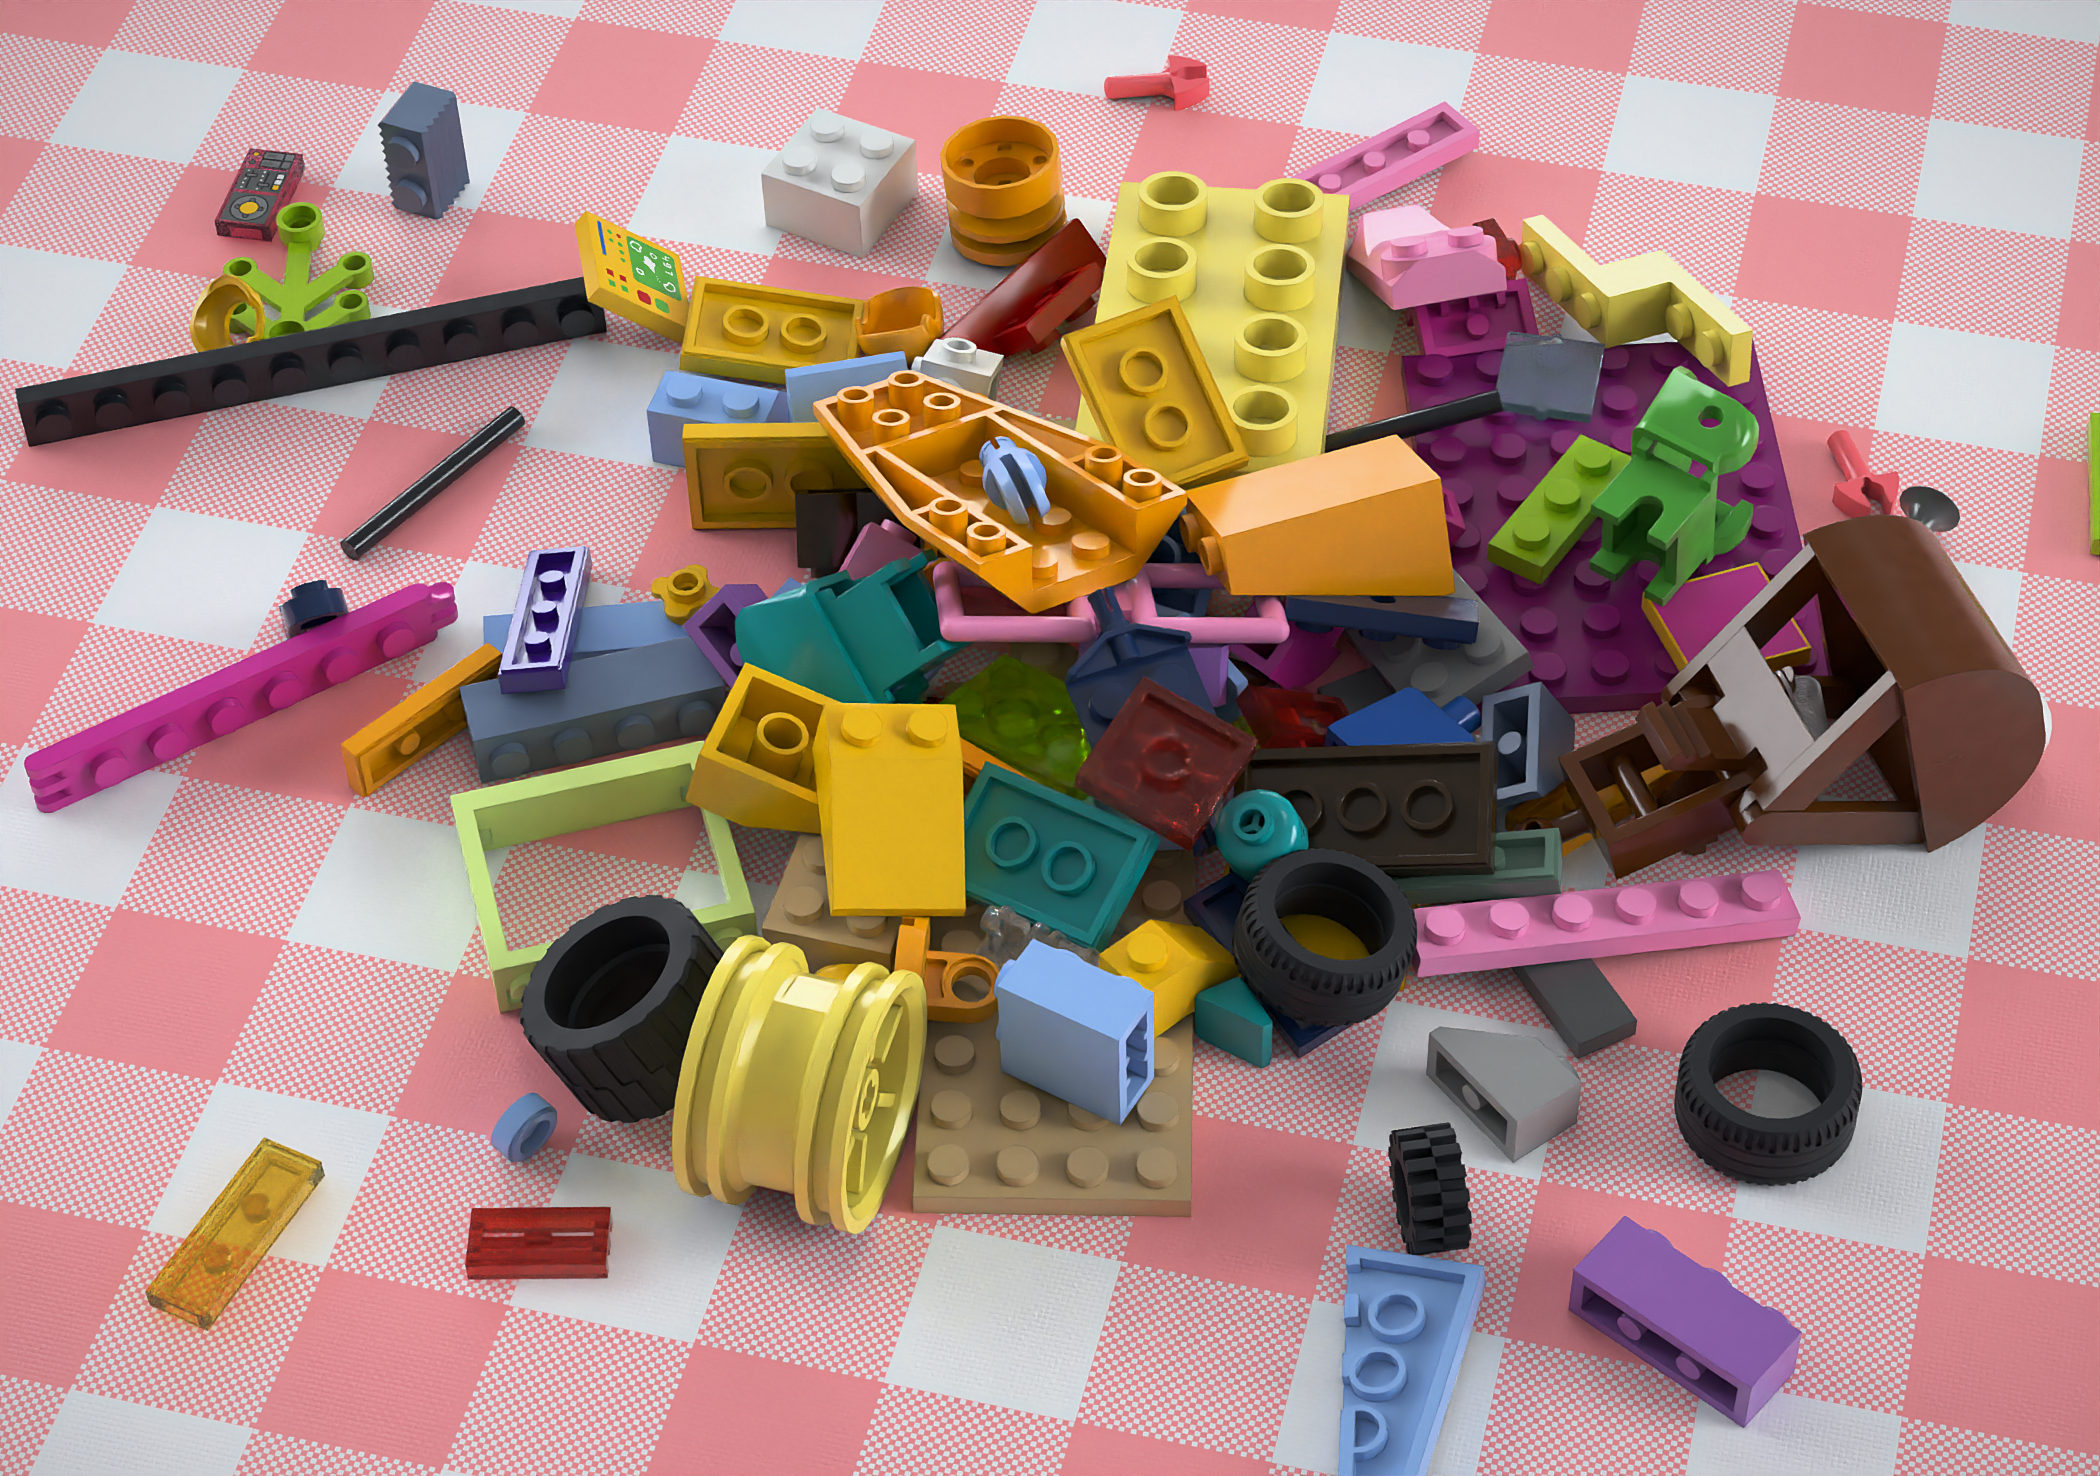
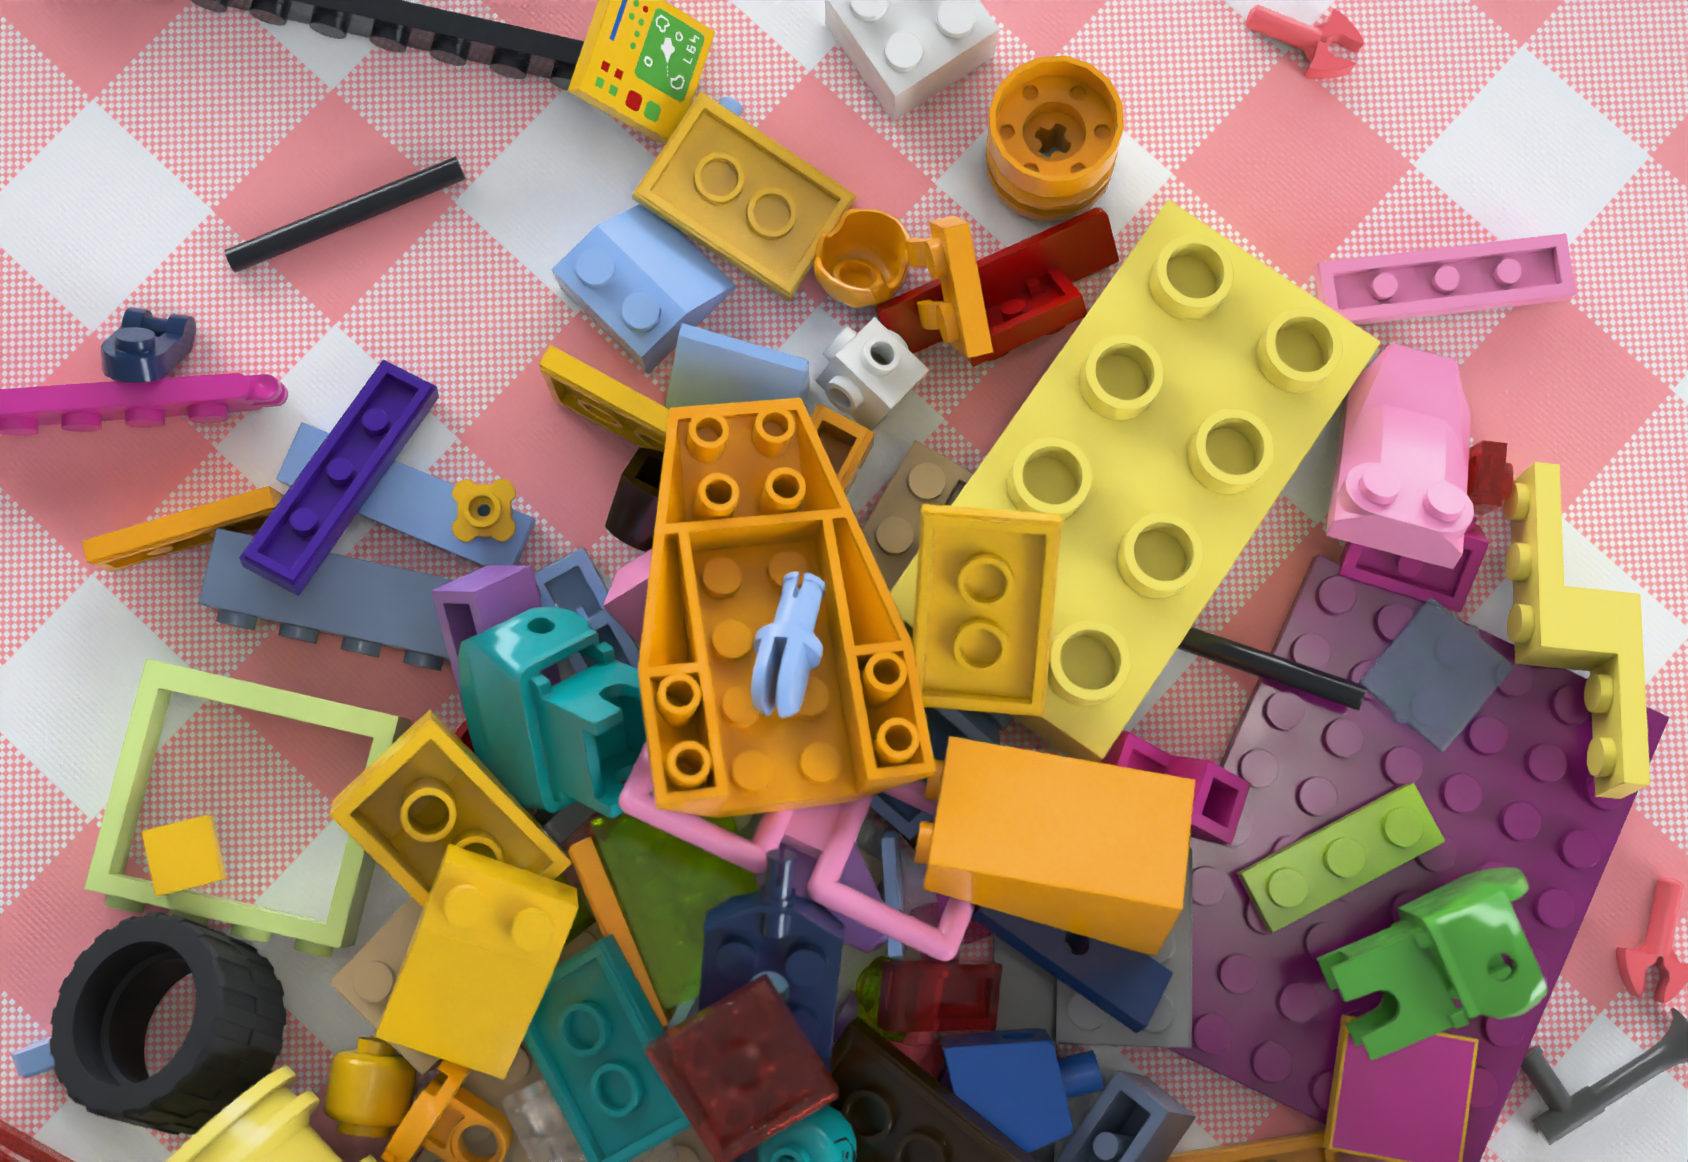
camera: 25 degrees right, 35 degrees up
none -> yellow tile [141,815,227,896]
none -> light orange plate [905,216,993,358]

